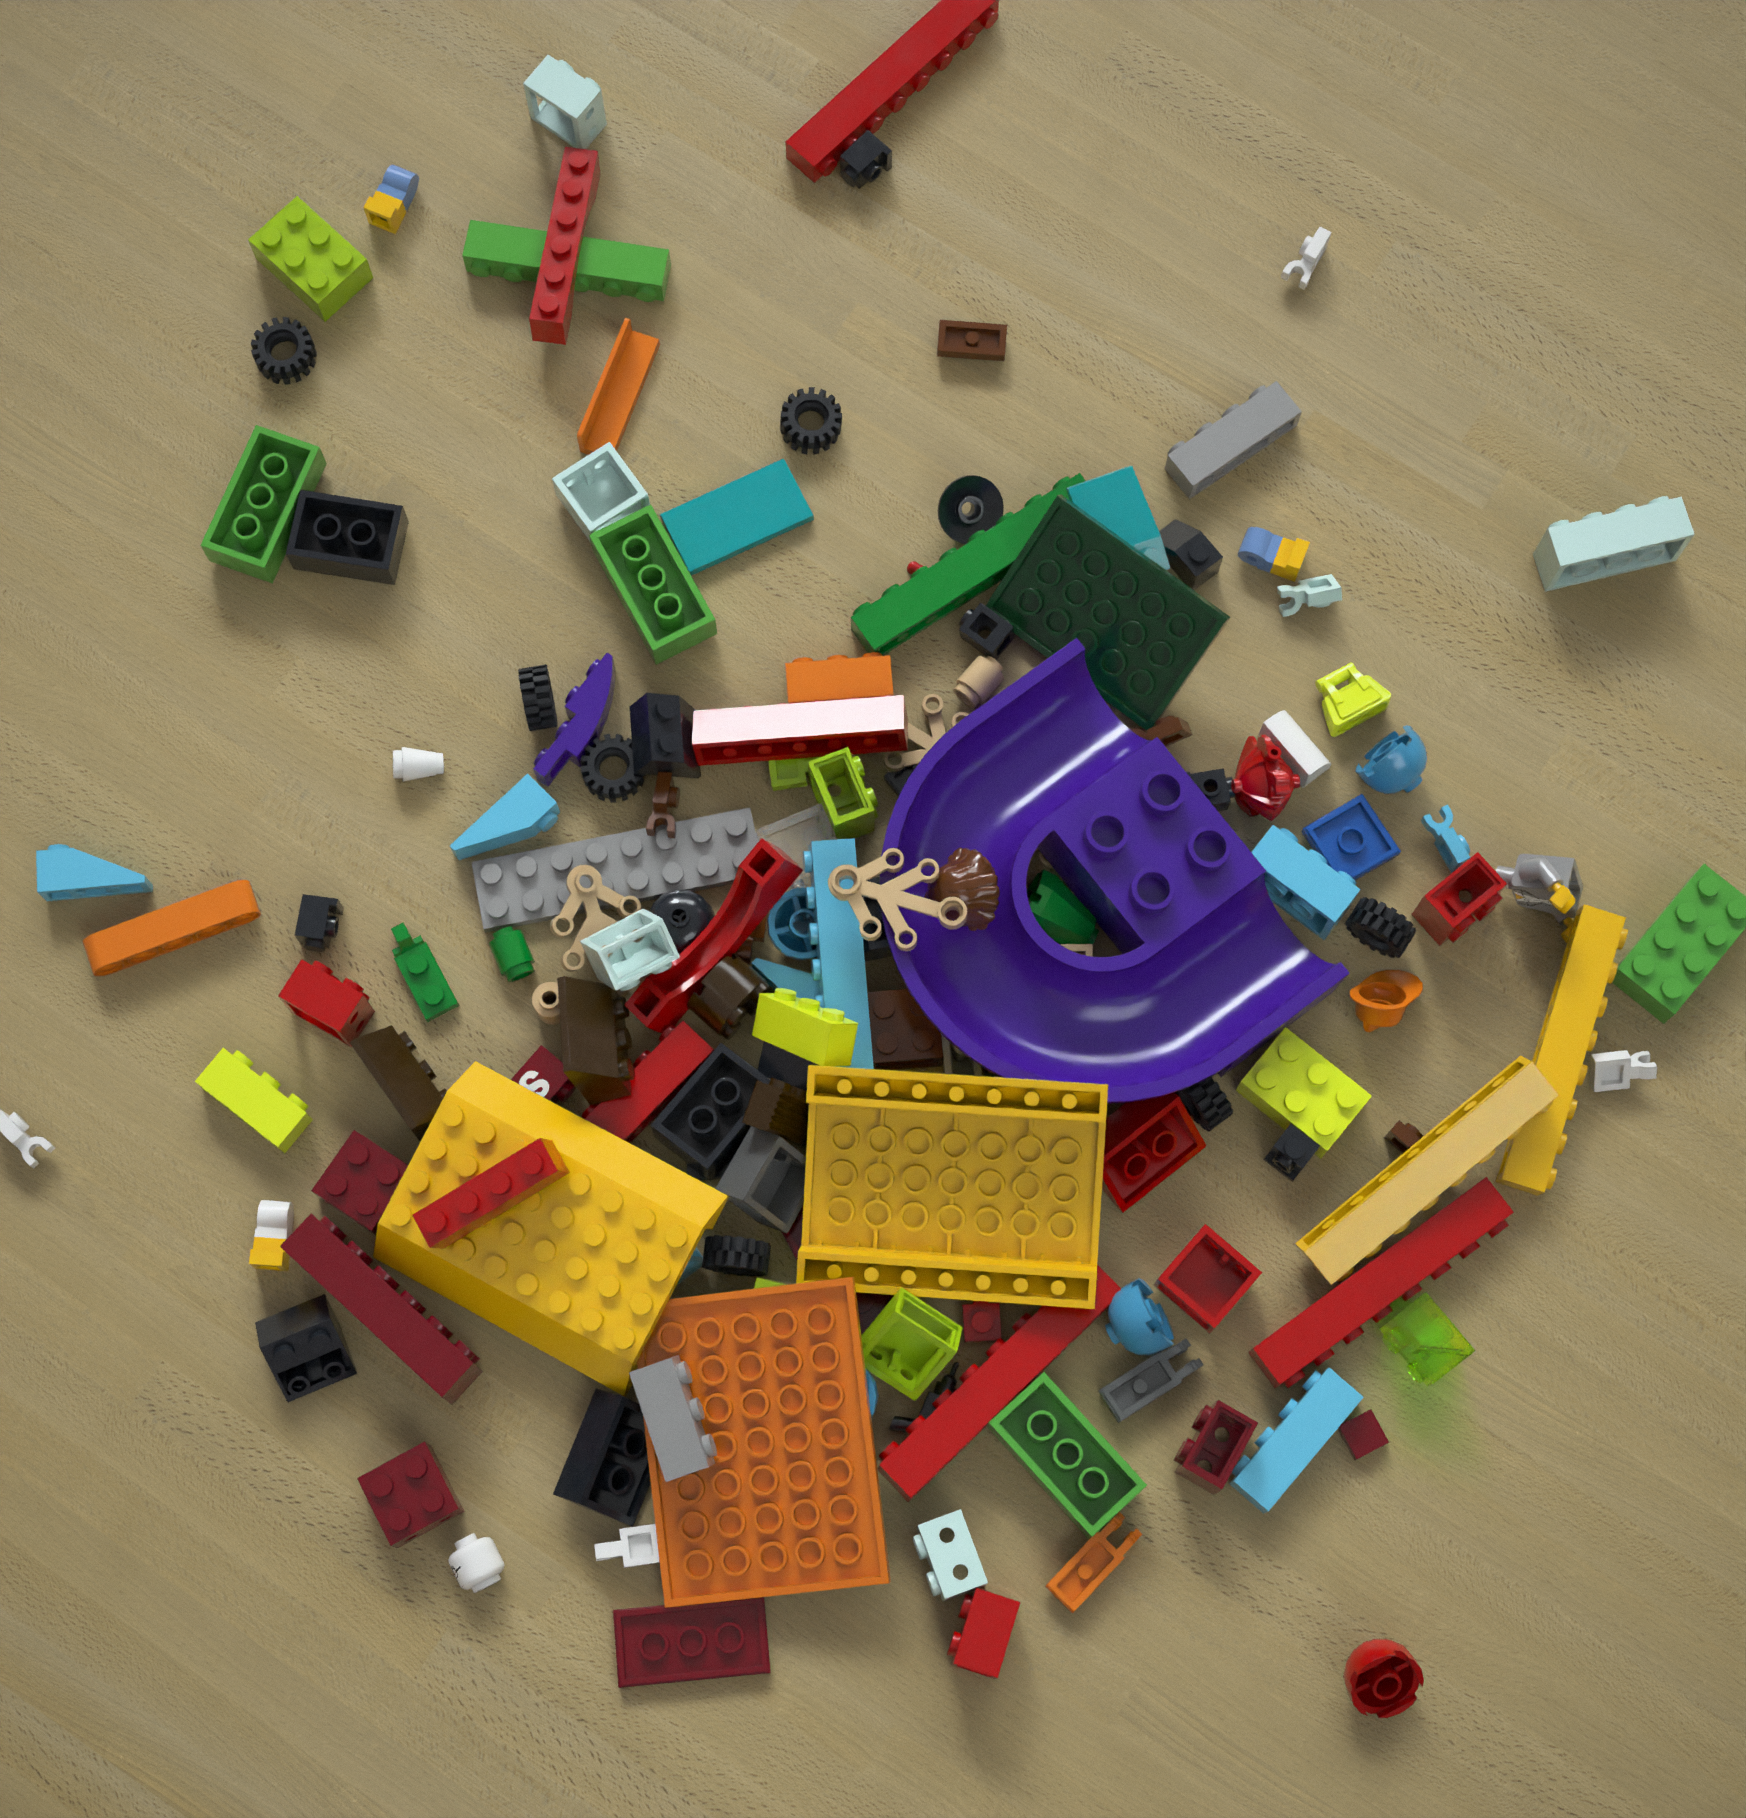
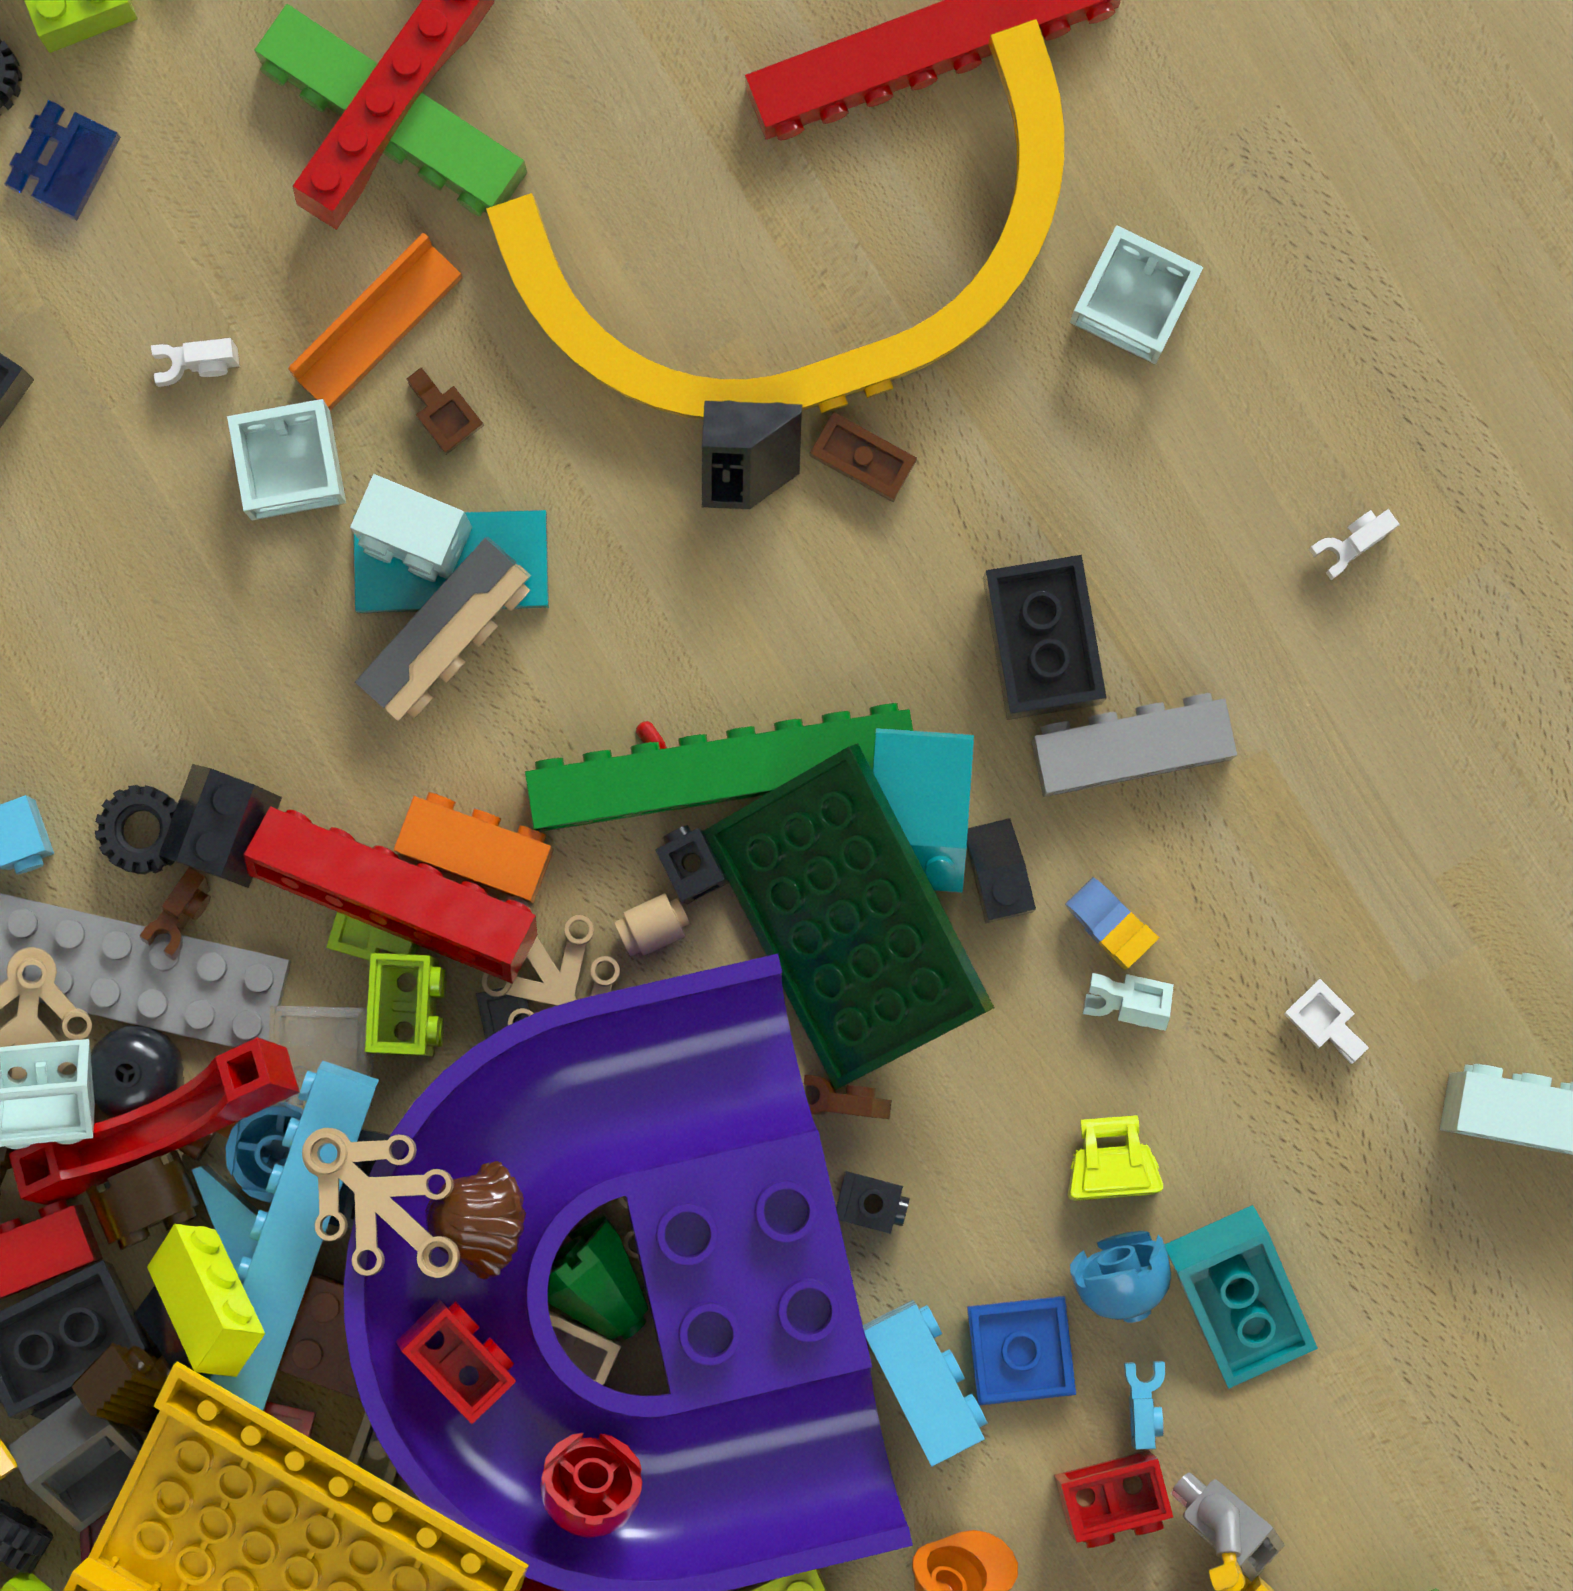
camera: 25 degrees right, 10 degrees up
black tyre [518,664,558,731] -> none
dark purple slope [533,653,615,787] -> none
bright green brick [589,504,717,665] -> none
black tyre [780,387,842,455] -> none
black brick [840,130,892,189] -> none
black dish [938,475,1004,544] -> none
red helmet [1231,734,1300,821] -> none
white brick [1258,710,1331,788] -> none
black tyre [1345,897,1416,958] -> none
none -> clear blue plate [4,100,121,221]
none -> white plate [151,338,240,387]
none -> light aqua piece [350,474,472,582]
none -> piece [355,537,531,721]
none -> red piece [396,1299,516,1424]
none -> reddish brown plate [406,367,484,455]
none -> yellow arch [486,19,1064,420]
none -> red cylinder [540,1433,642,1538]
none -> black slope [702,400,802,509]
none -> black brick [983,555,1107,720]
none -> light aqua piece [1070,225,1203,365]
none -> teal slope [1165,1205,1318,1389]
none -> white plate [1284,979,1369,1064]

